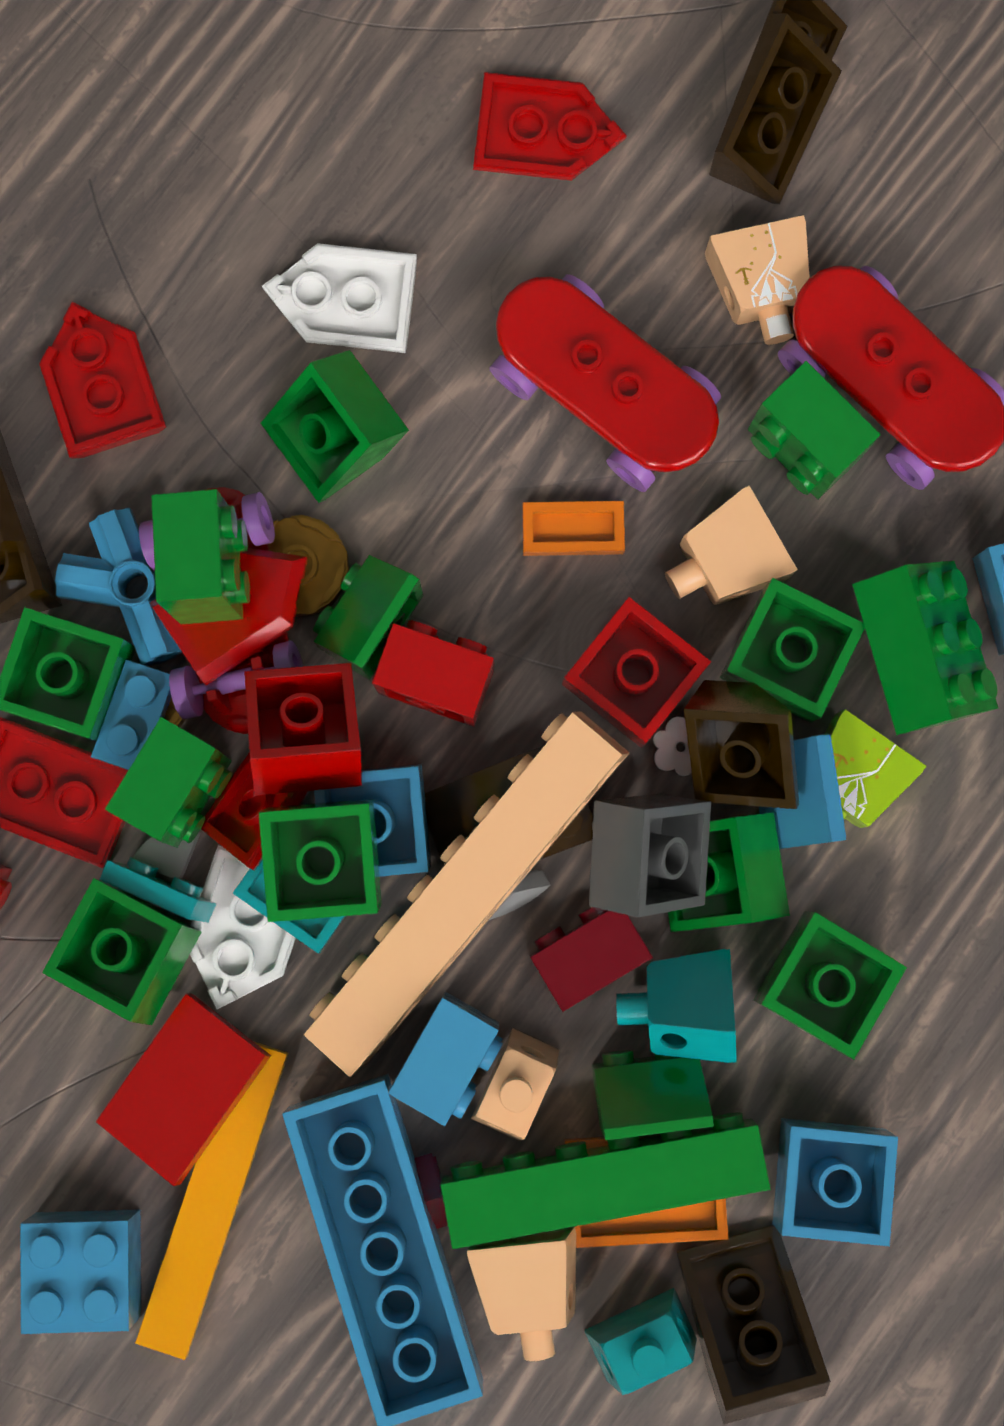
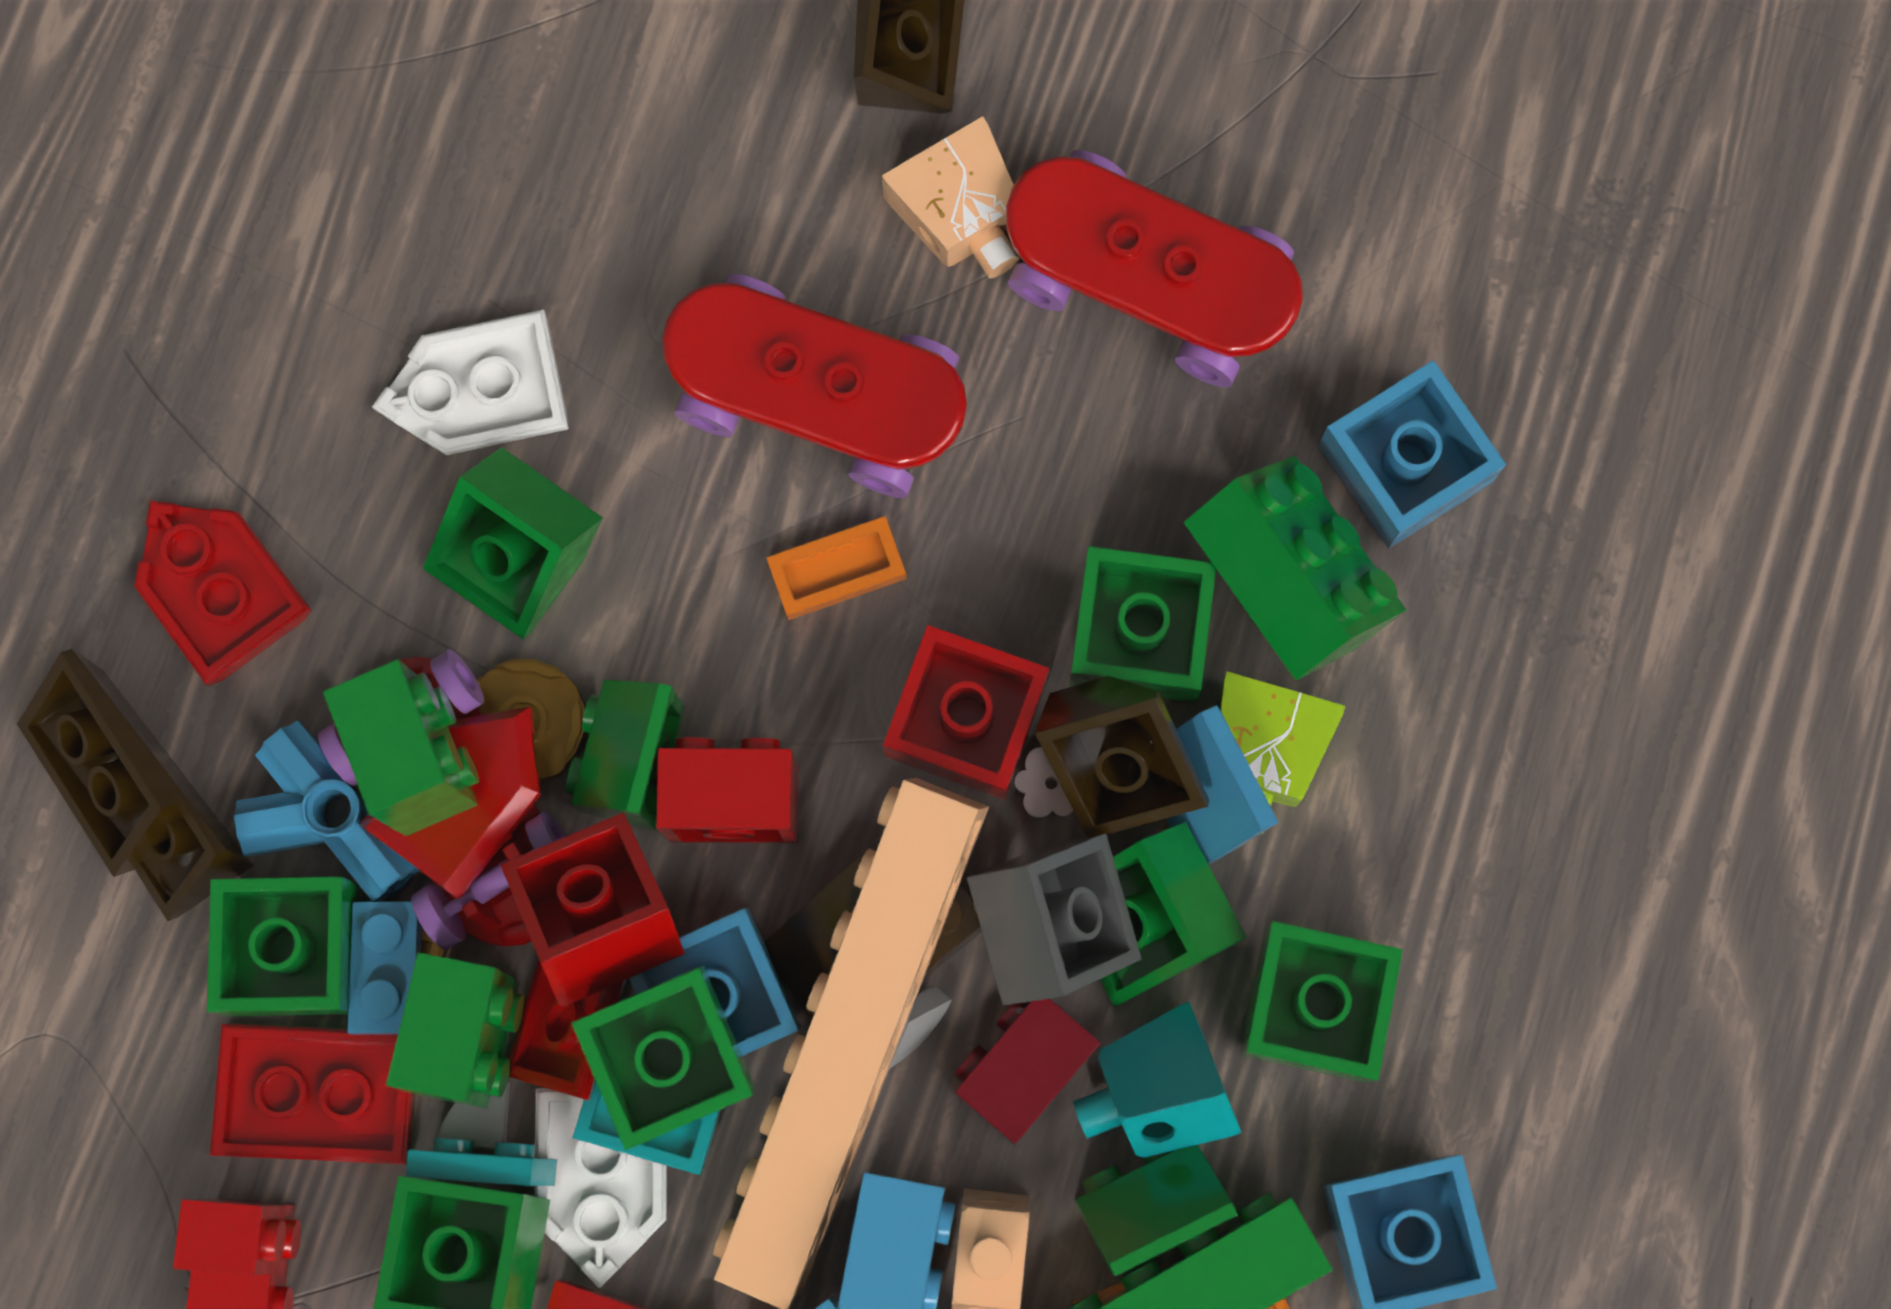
camera: 15 degrees left, 5 degrees down
red tile [473,72,627,181] -> none
light nougat torso [665,485,798,605] -> none
green brick [748,361,881,500] -> none

